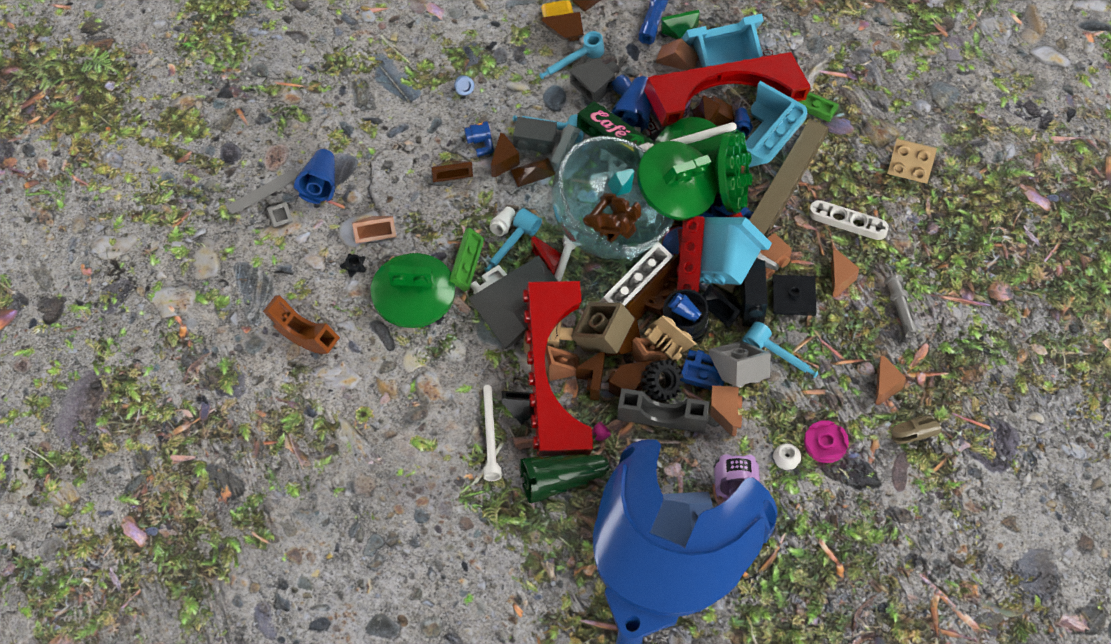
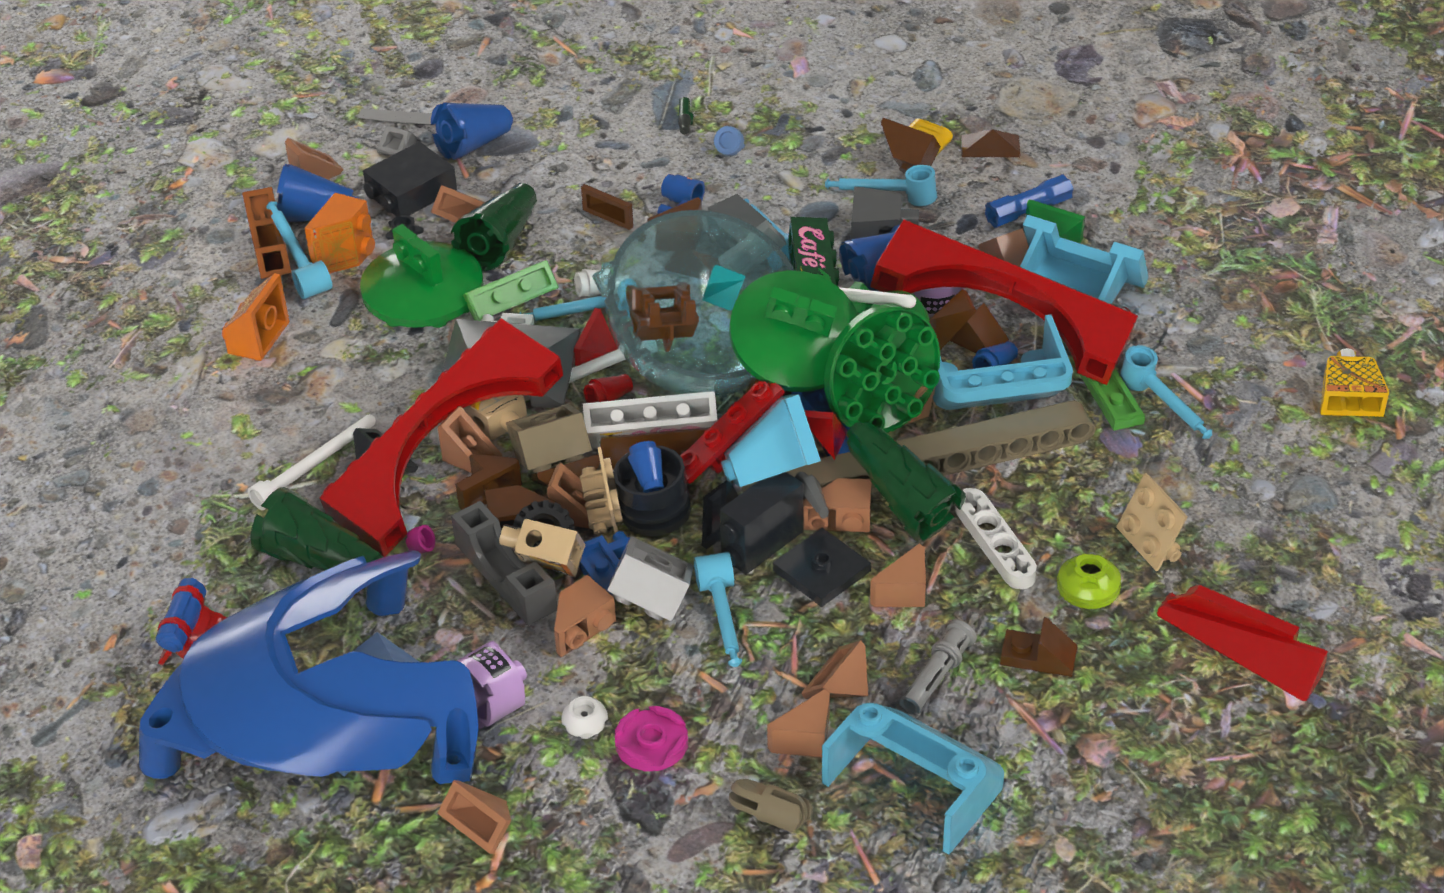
camera: 45 degrees right, 15 degrees down
none -> piece [155,578,227,666]
none -> orange slope [222,273,290,361]
none -> medium azure piece [266,201,333,299]
none -> blue cone [276,164,358,222]
none -> nougat slope [285,138,344,179]
none -> orange slope [304,193,375,274]
none -> black brick [363,141,457,217]
none -> nougat slope [437,780,511,854]
none -> dark green cone [451,183,537,271]
none -> tan torso [499,519,586,577]
none -> red cone [583,374,633,403]
none -> piece [678,97,694,134]
none -> nougat slope [801,640,868,699]
none -> medium azure windscreen [822,703,1004,854]
none -> dark green cone [847,422,966,542]
none -> reddish brown slope [1000,617,1078,677]
none -> lime piece [1057,554,1121,609]
none -> medium azure piece [1120,345,1213,439]
none -> red wedge [1157,585,1328,701]
none -> yellow torso [1320,348,1389,417]

